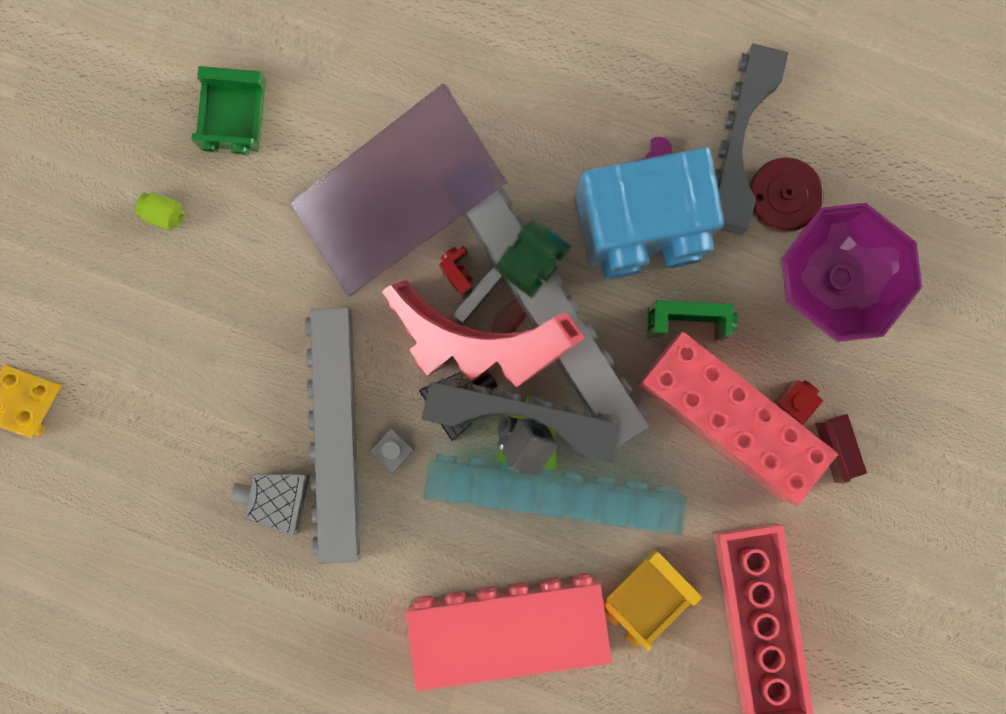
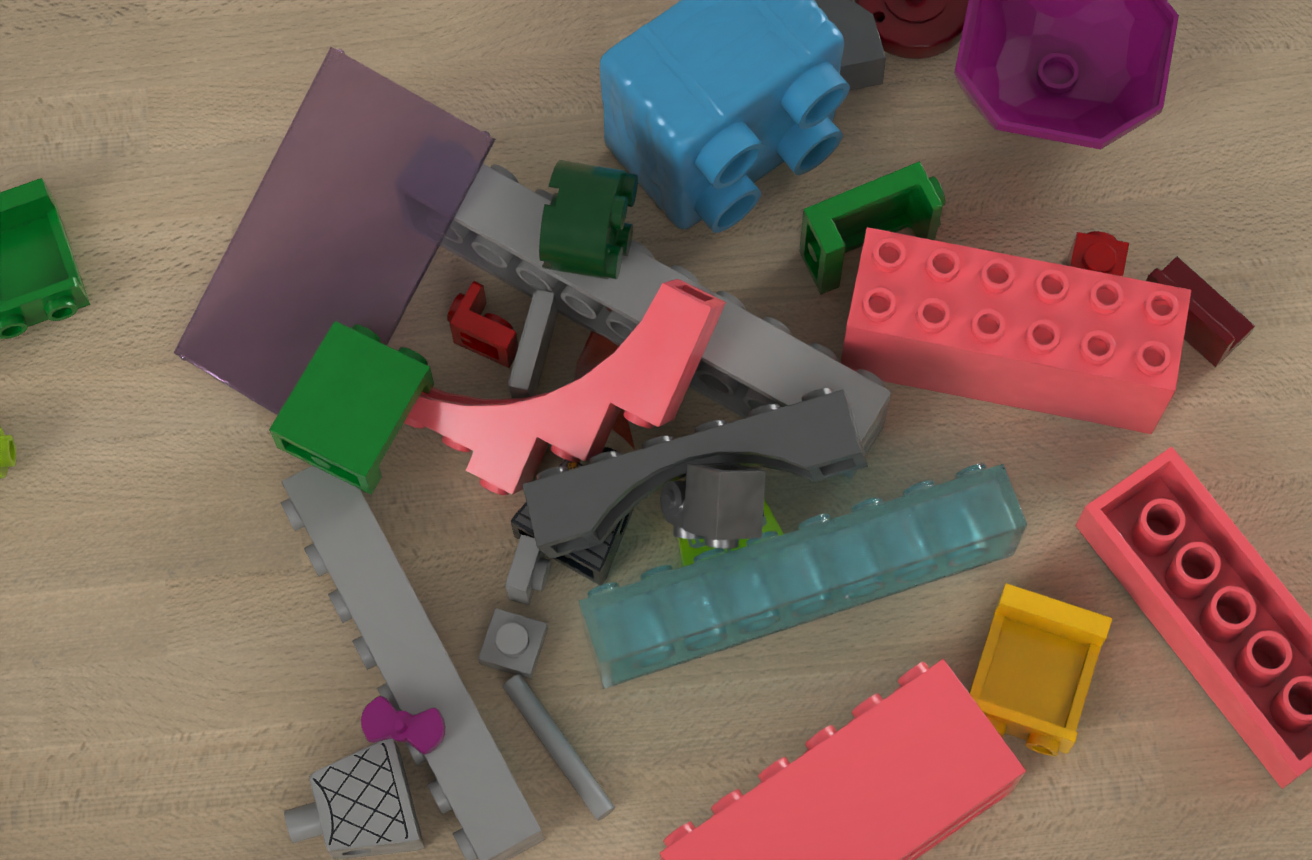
camera: 20 degrees left, 15 degrees down
none -> green panel [269,321,434,495]
none -> magenta piece [361,696,446,755]
none -> light grey bar [503,674,615,821]
none -> light grey plate [505,534,551,605]

